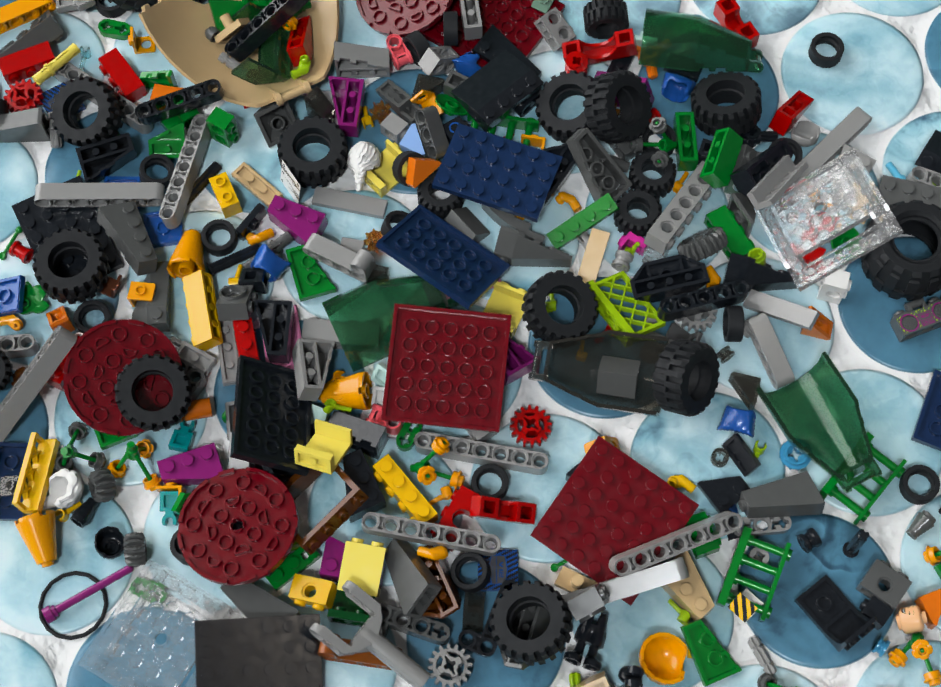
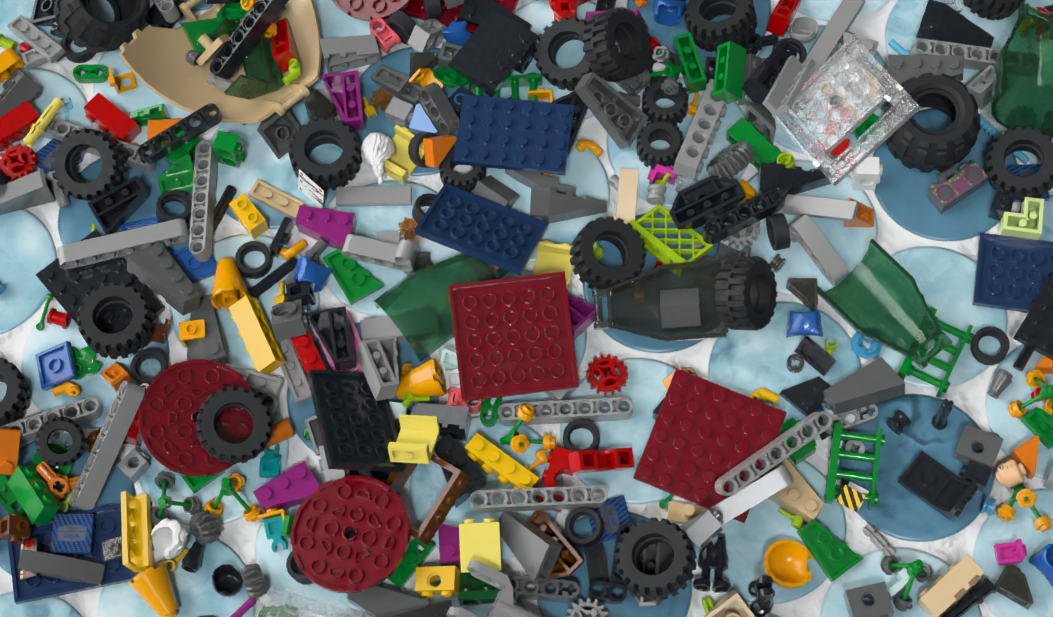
camera: 10 degrees left, 0 degrees up
light orange arm [417,546,448,561] -> none
green plate [546,193,619,250] -> none
none -> light grey brick [116,449,151,483]

